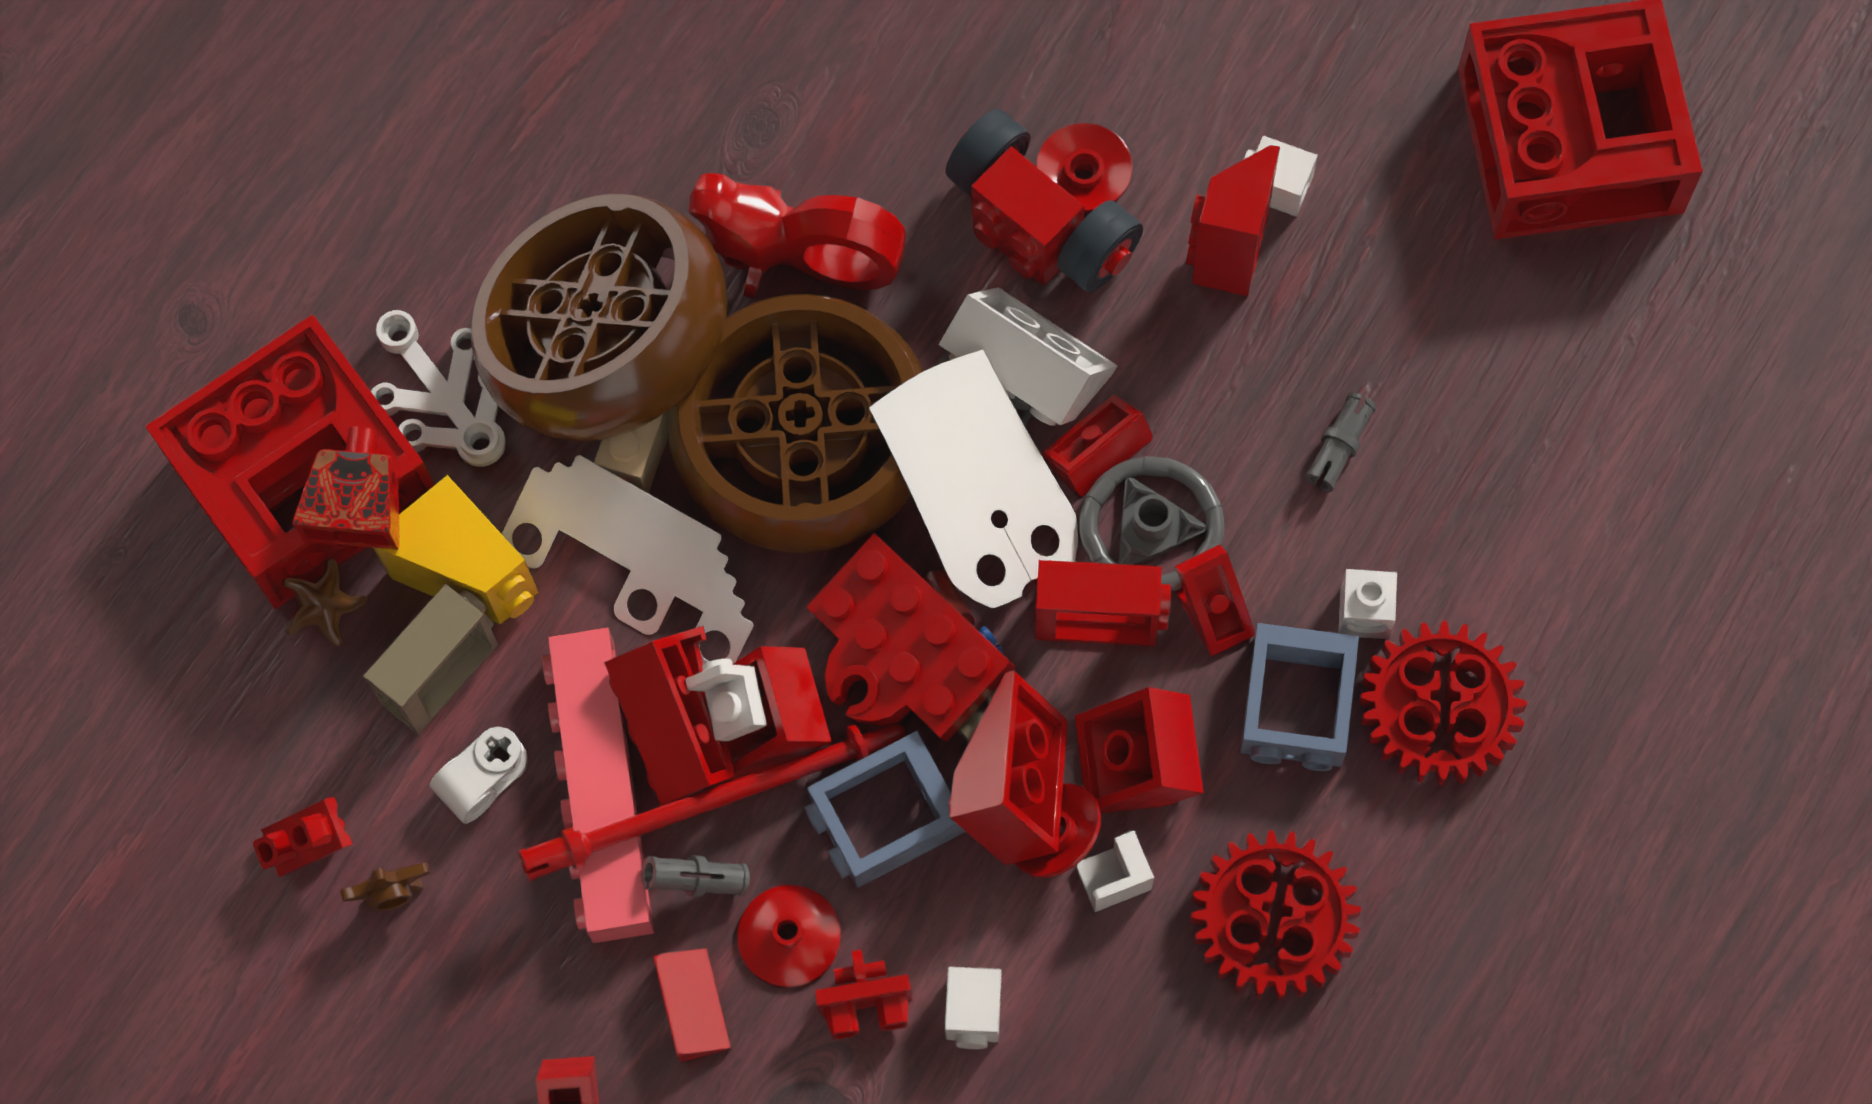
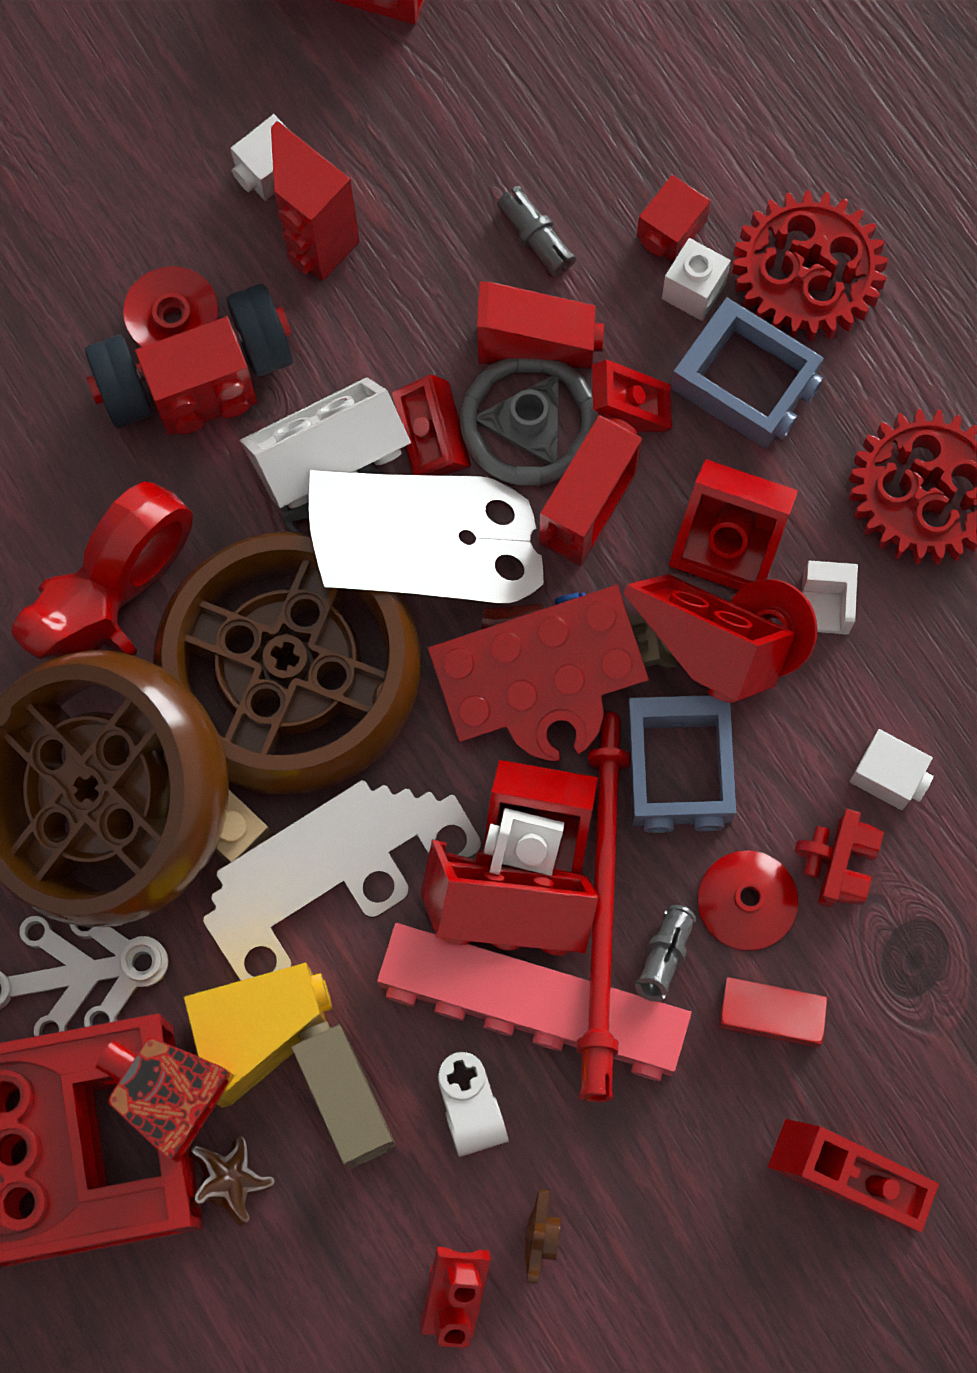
camera: 65 degrees left, 5 degrees up
none -> red slope [477,281,604,369]
none -> red brick [637,175,711,262]

